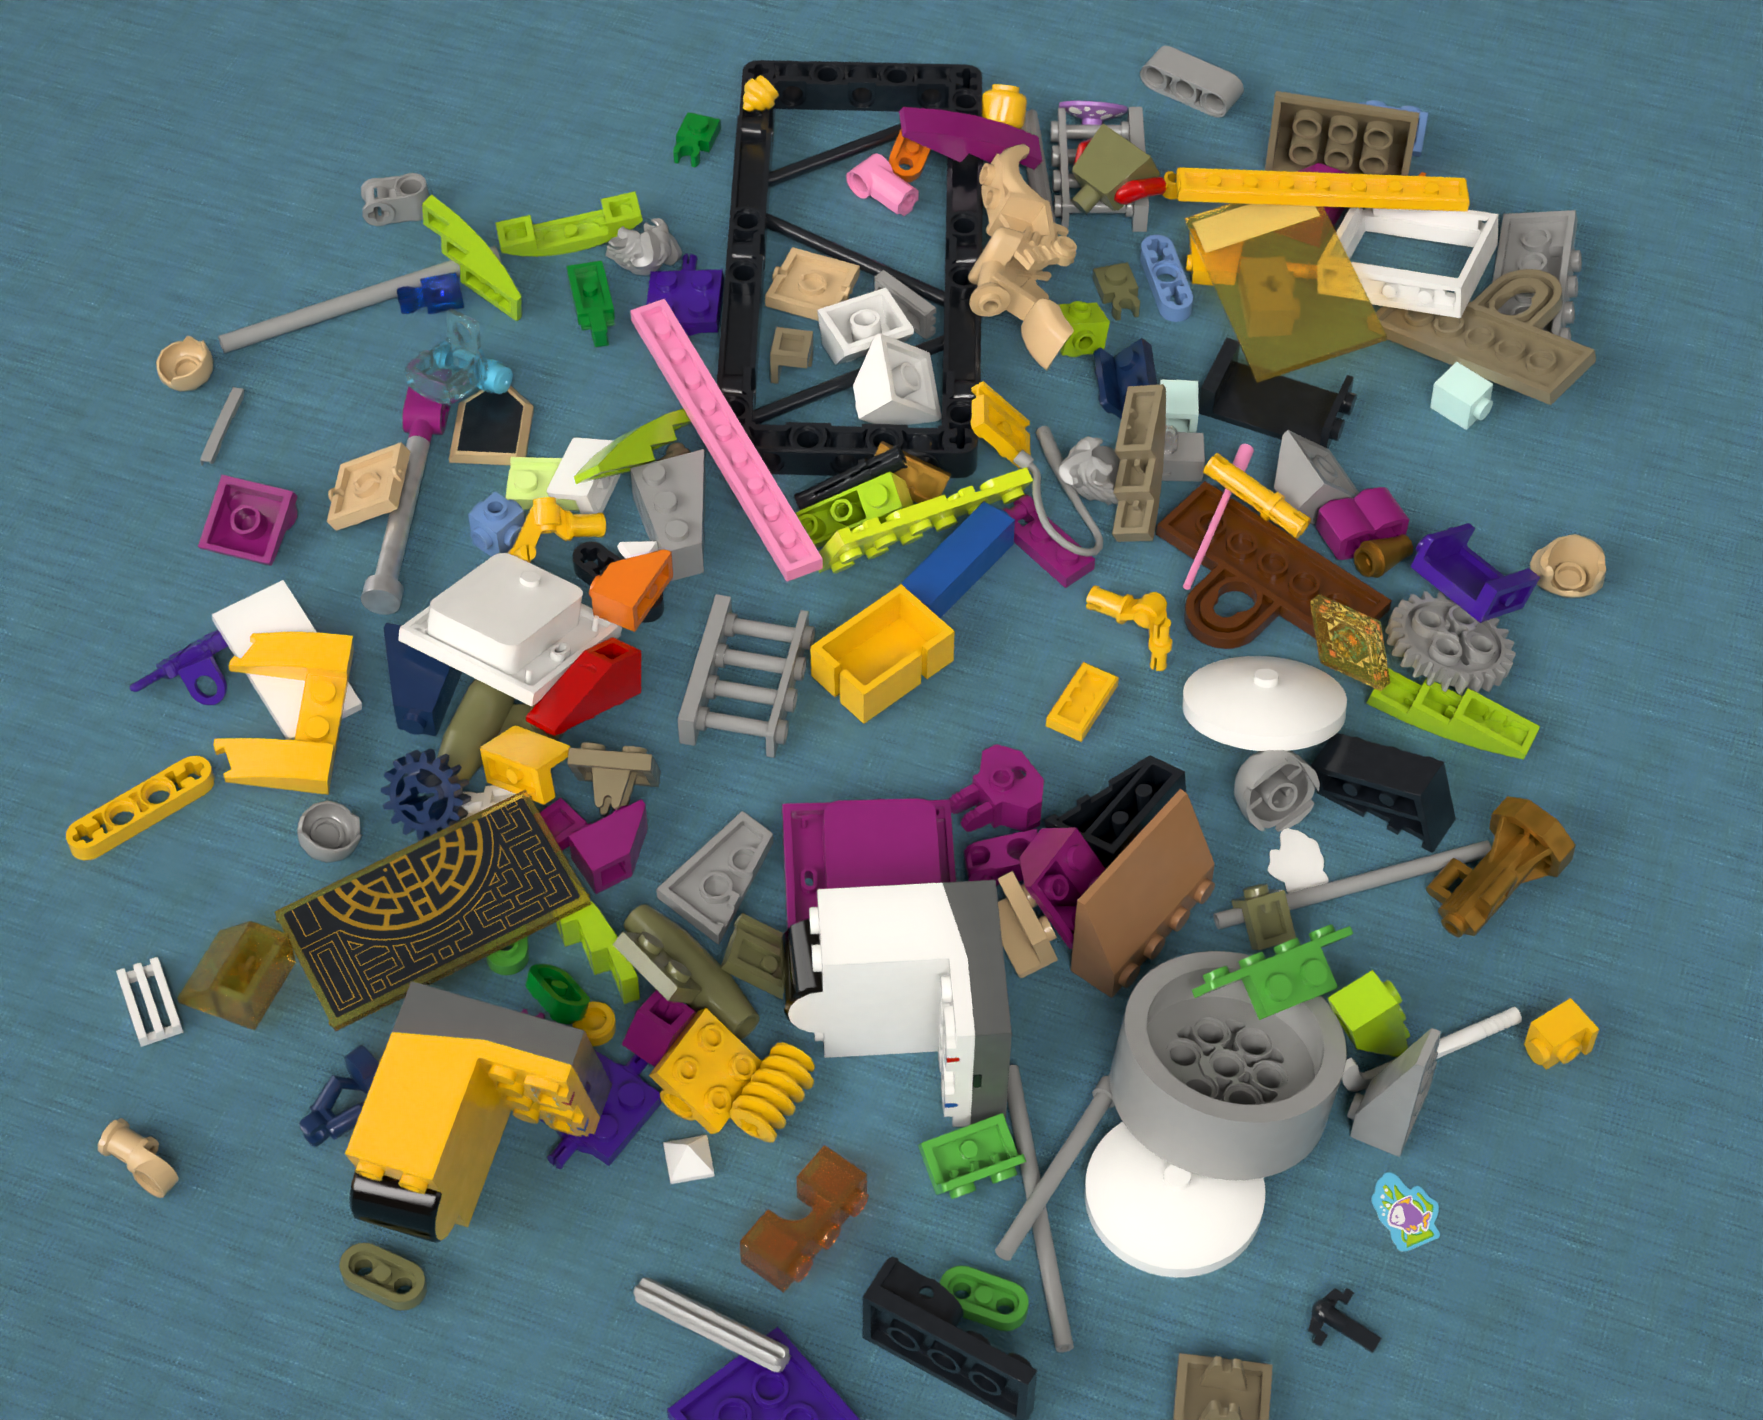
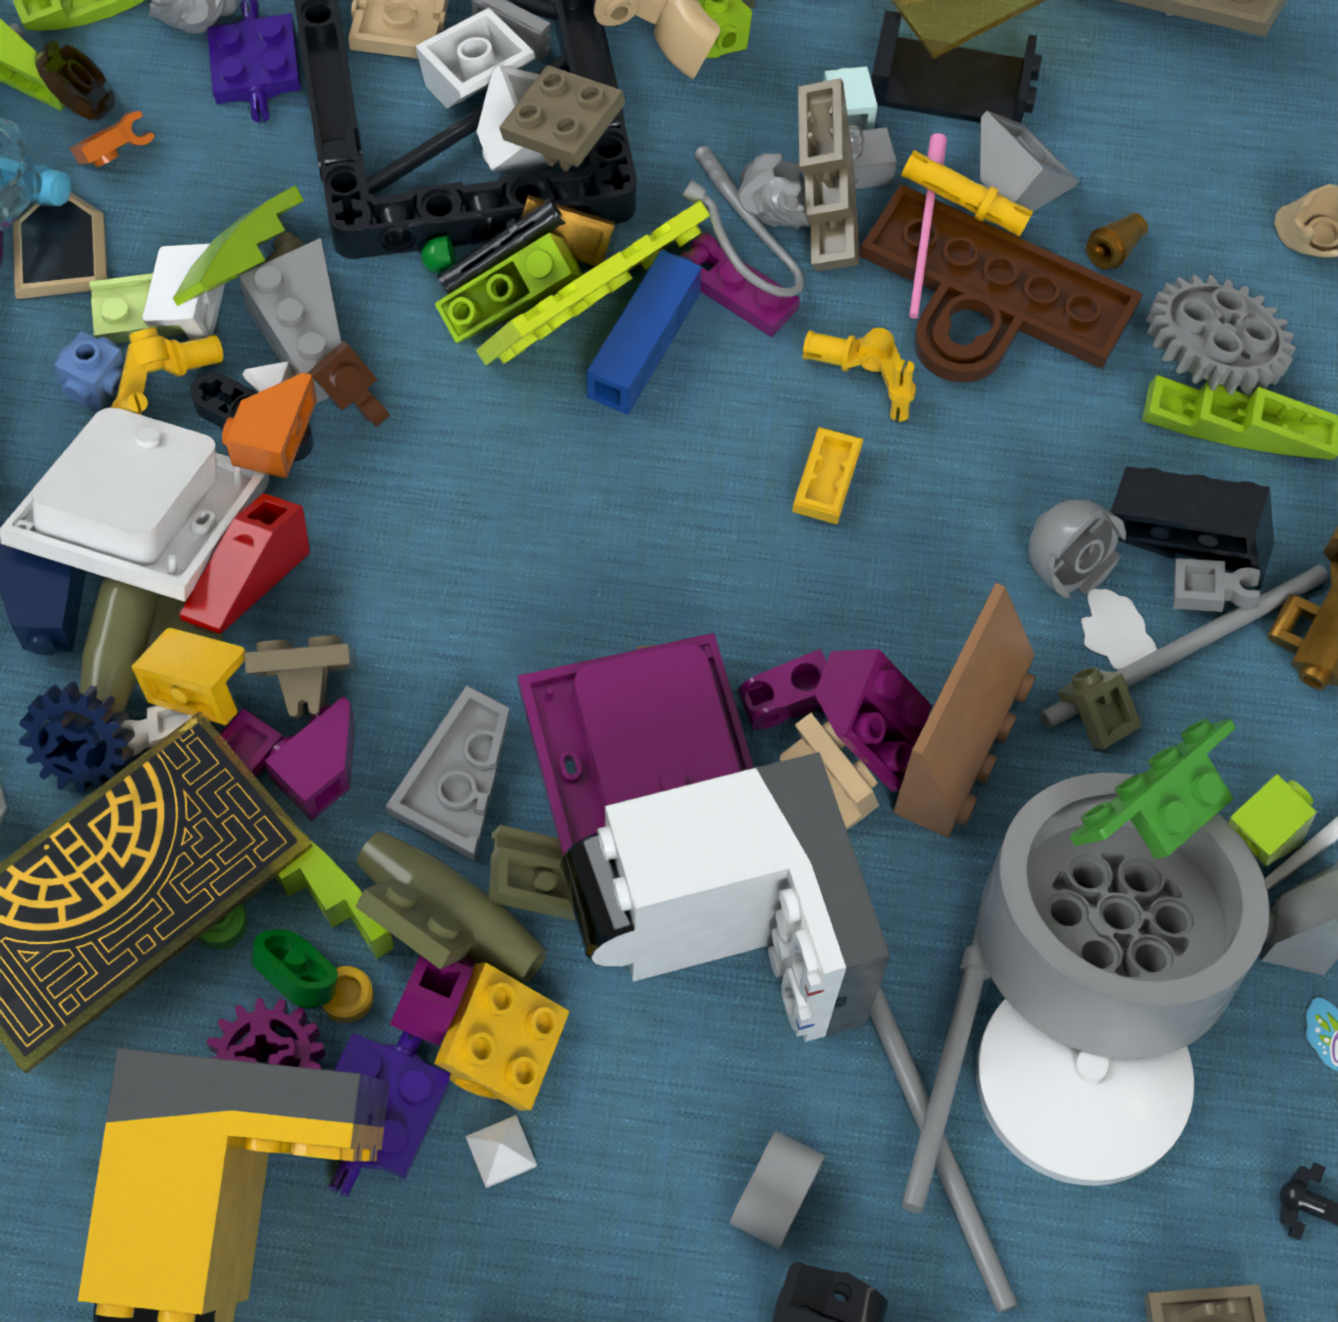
camera: 15 degrees left, 10 degrees up
dark blue piece [299,1044,379,1147] -> none
green hinge [566,260,615,347] -> none
bright pink plate [630,299,823,582] -> none
light grey fence [678,594,815,758] -> none
yellow piece [729,1043,815,1143] -> none
clear orange arch [740,1145,869,1293] -> none
dark tan panel [770,327,813,384] -> none
yellow piece [810,584,955,724] -> none
bright green bracket [918,1113,1026,1199] -> none
bright green plate [940,1266,1029,1331] -> none
magenta hinge [949,744,1044,832] -> none
yellow plate [971,381,1031,468] -> none
black wedge [1045,755,1187,869] -> none
dark blue bracket [1094,338,1157,419] -> none
white dish [1182,656,1347,751] -> none
clear yellow tile [1310,594,1390,691] -> none
magenta brick [1315,487,1410,560] -> none
dark purple panel [1410,523,1540,623] -> none
light aqua brick [1430,362,1493,430] -> none
none -> dark brown tile [35,40,115,121]
none -> orange plate [69,111,155,167]
none -> reddish brown plate [308,341,390,428]
none -> green hinge [421,235,456,274]
none -> dark tan plate [499,65,625,171]
none -> light grey axle [729,1130,826,1250]
none -> light grey plate [1173,558,1260,612]

